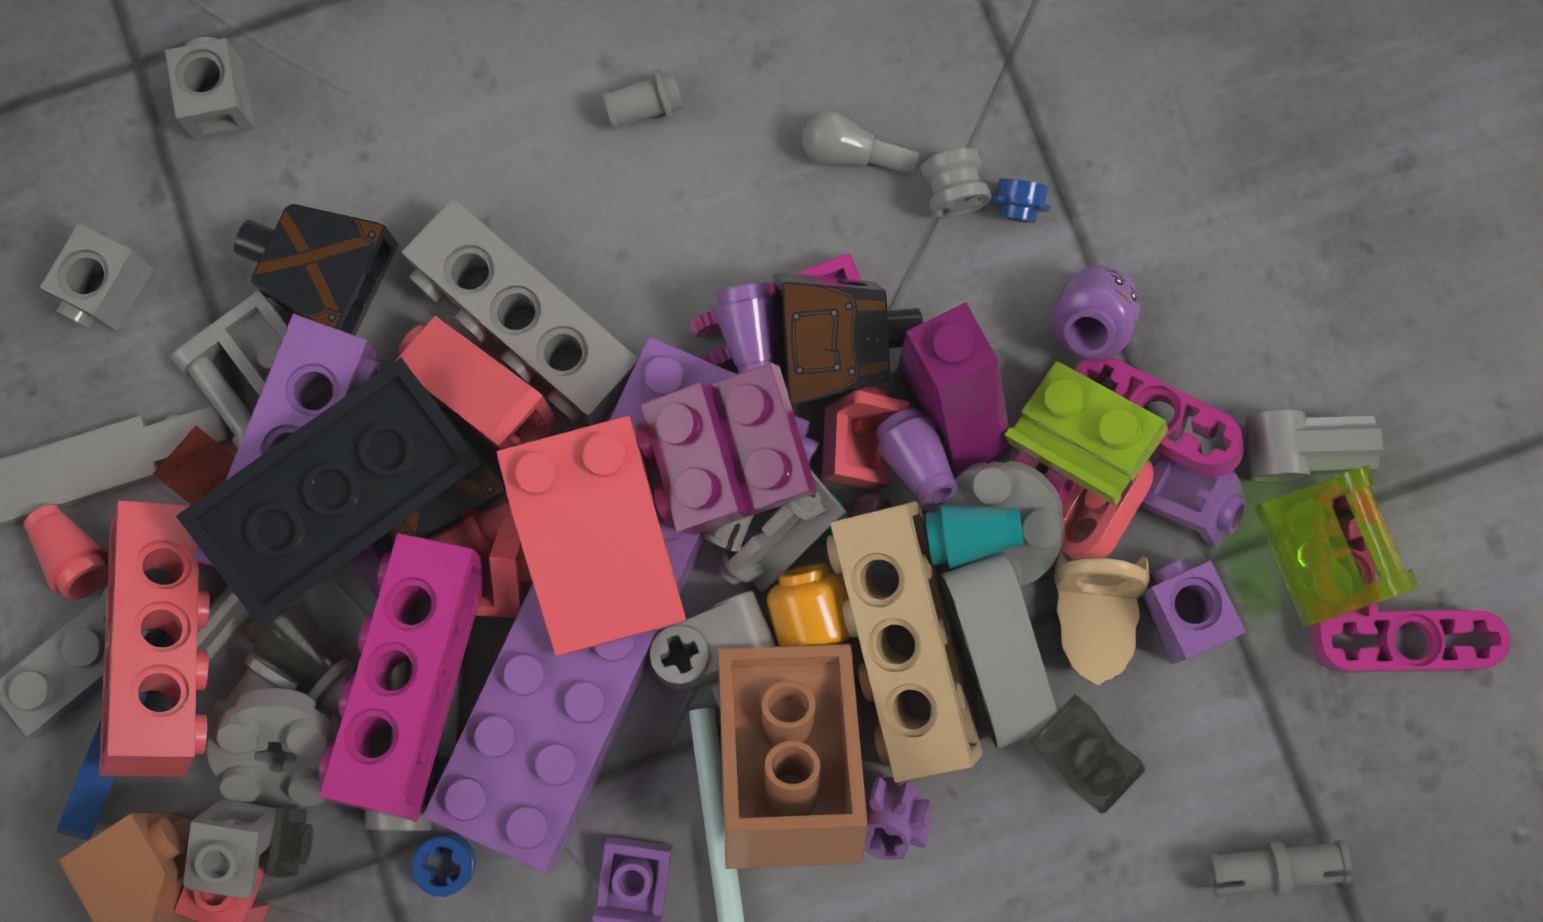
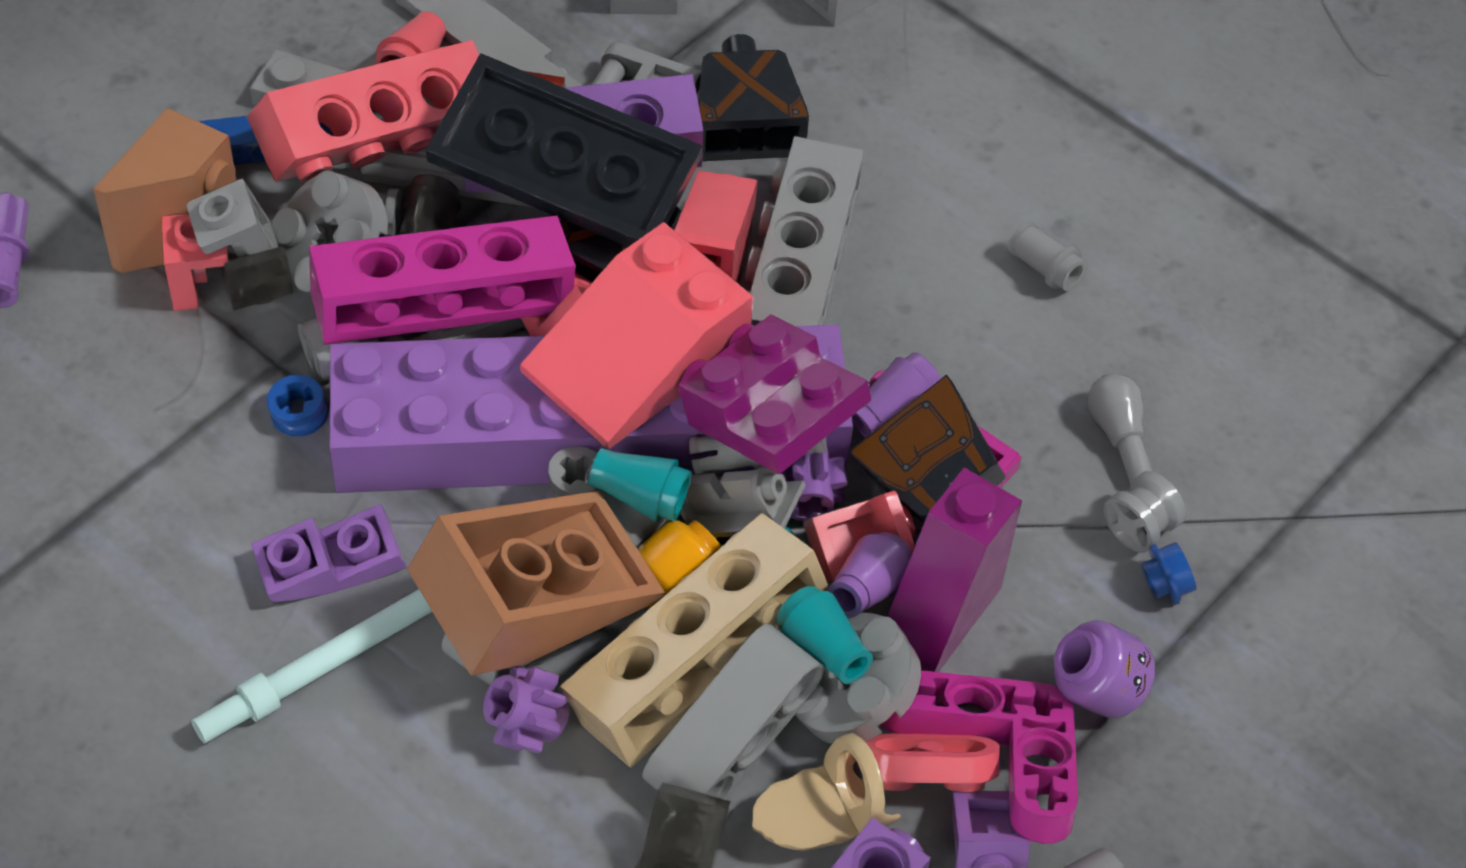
camera: 55 degrees right, 25 degrees down
lime plate [1005,361,1168,506] -> none
none -> teal cone [588,448,692,522]

